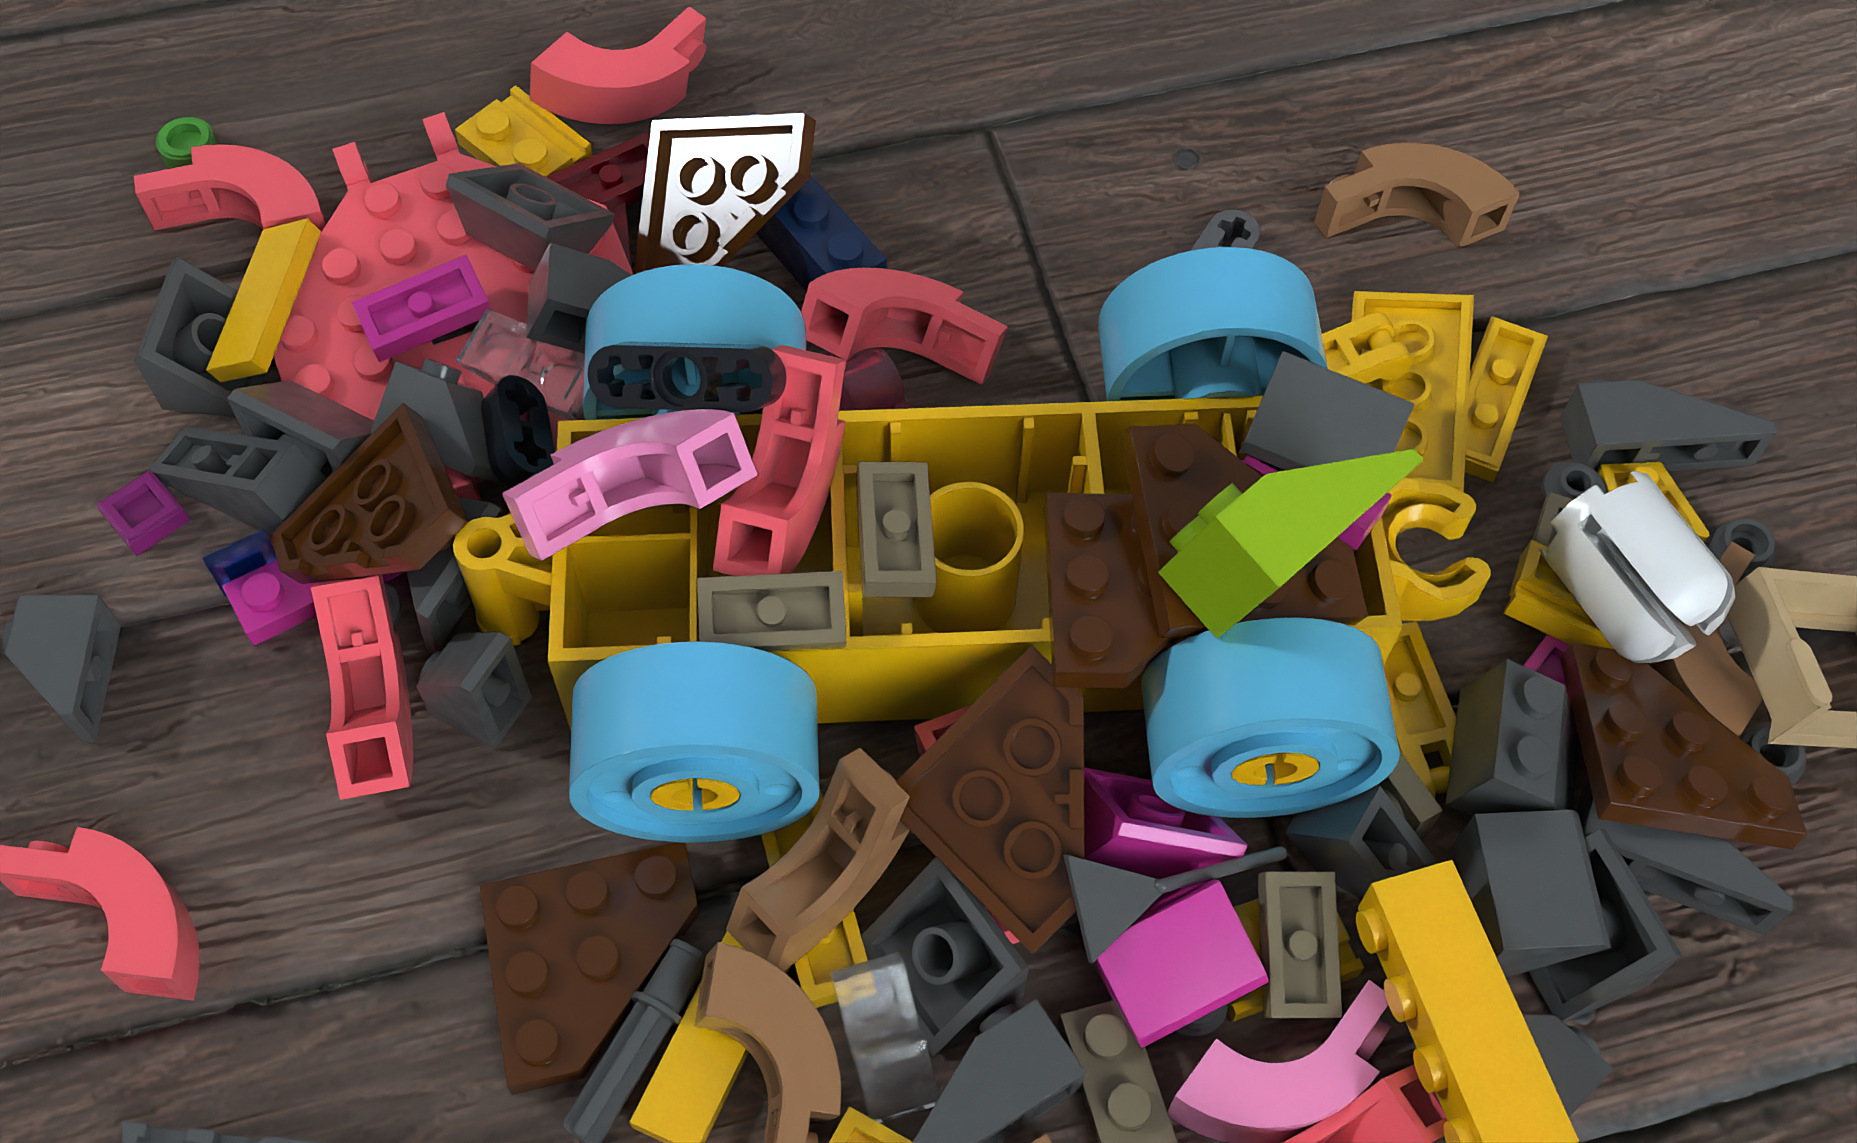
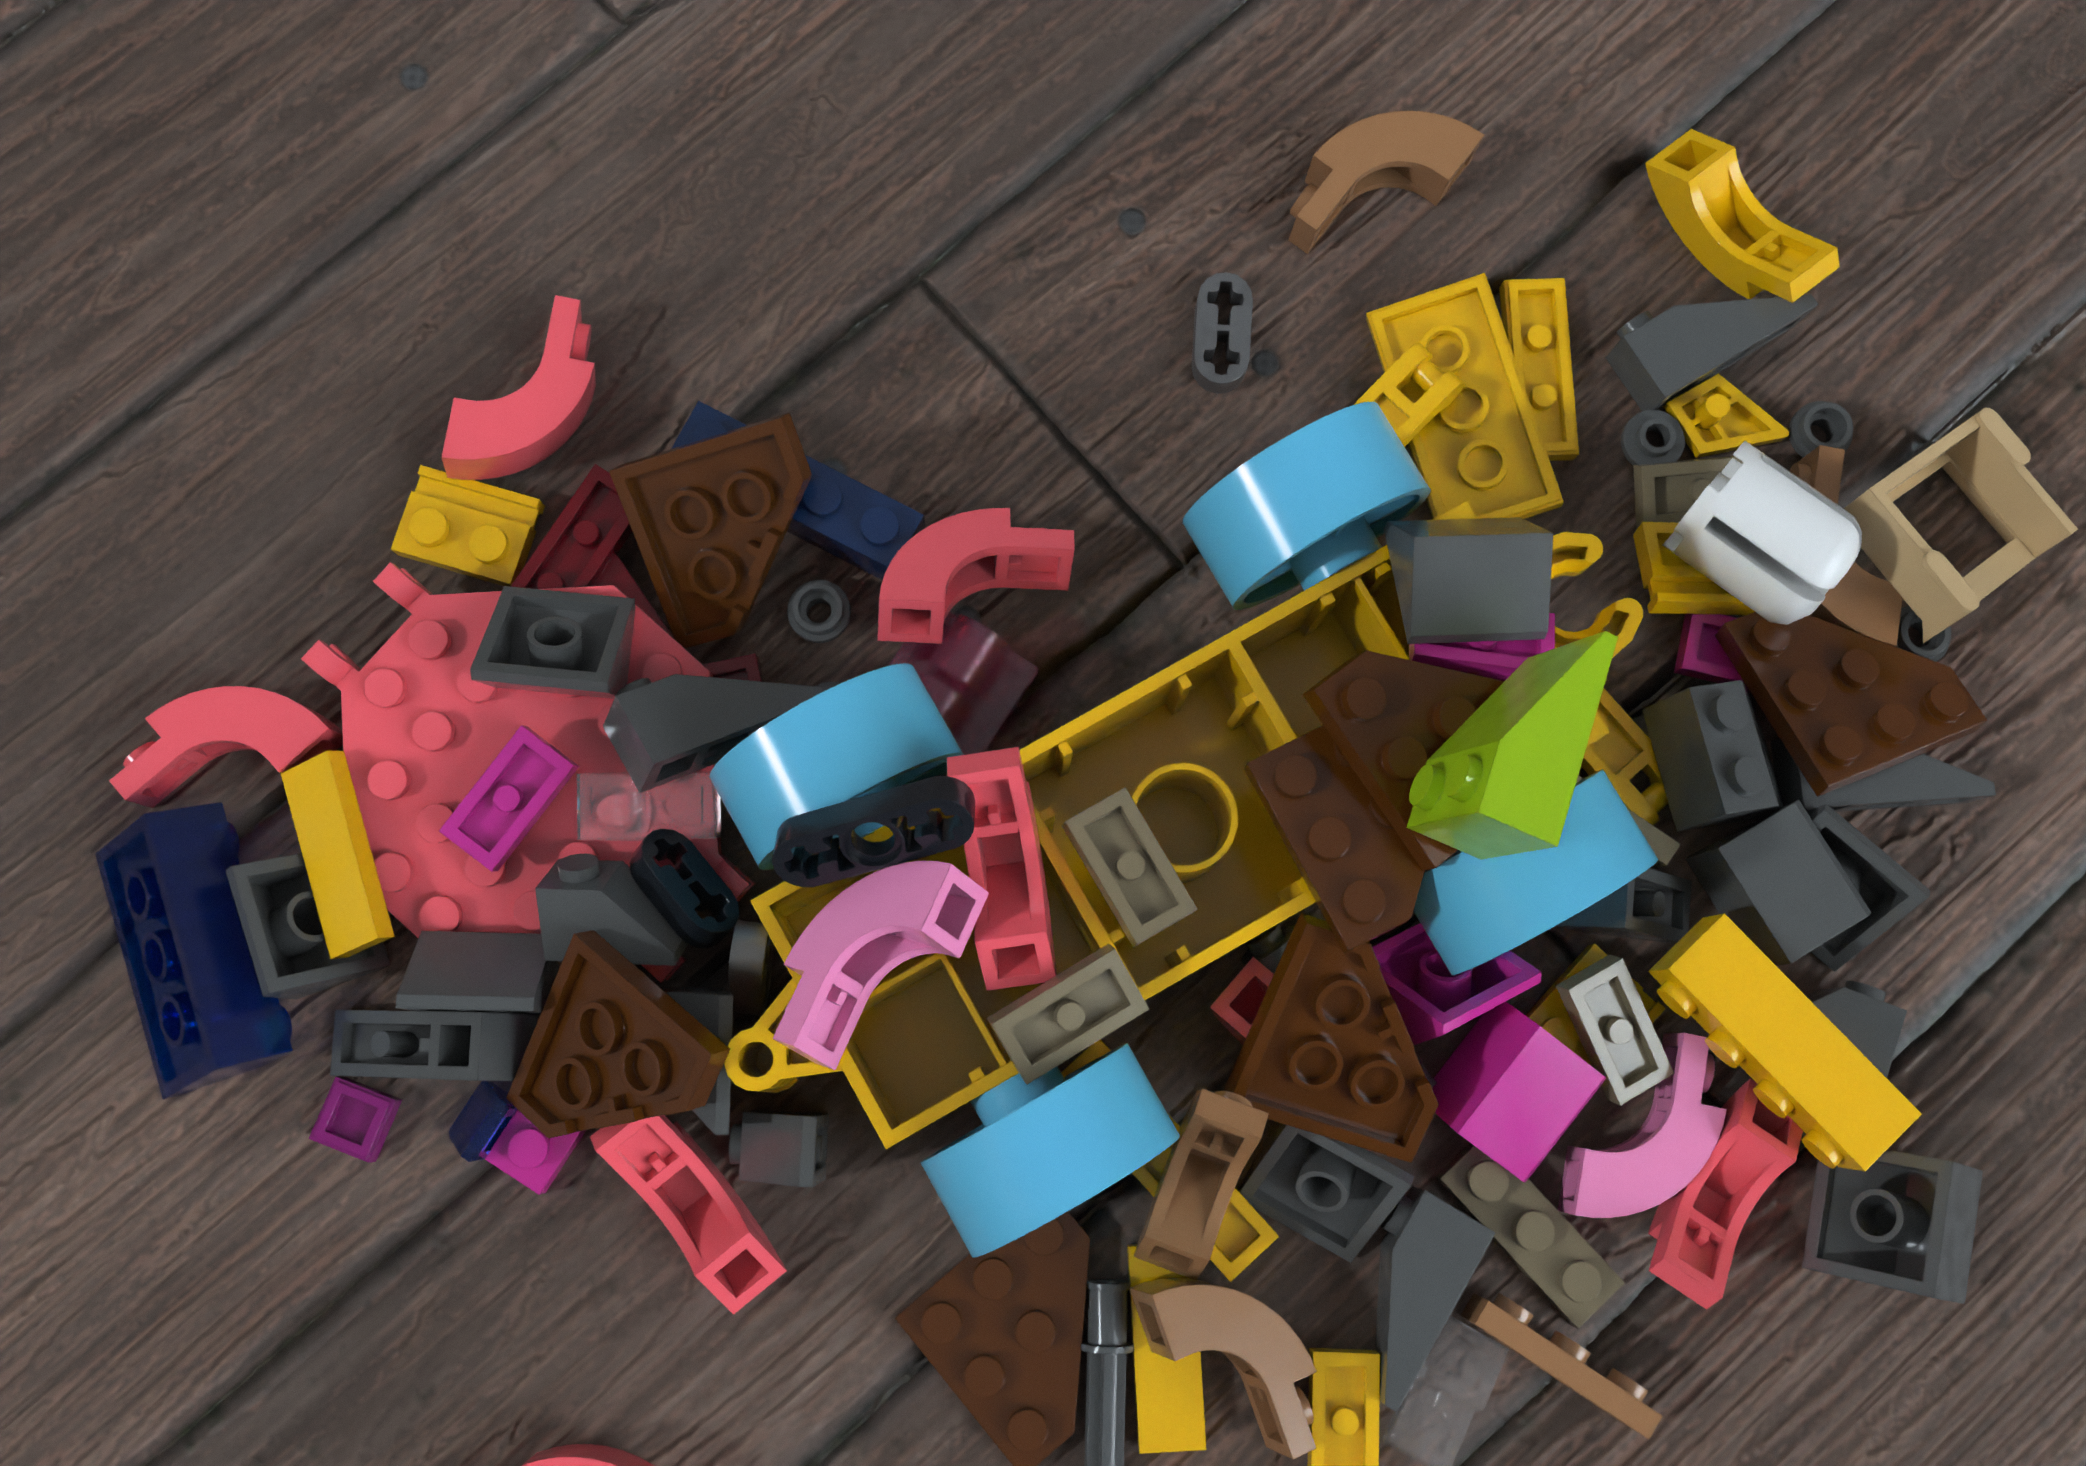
camera: 30 degrees left, 20 degrees up
dark grey slope [3,595,121,743] -> none
bright green tile [156,117,218,169] -> none
clear slope [830,952,939,1123] -> none
dark grey piece [1064,846,1287,964] -> none
none -> clear blue slope [95,802,293,1100]
none -> yellow arch [1645,129,1840,303]

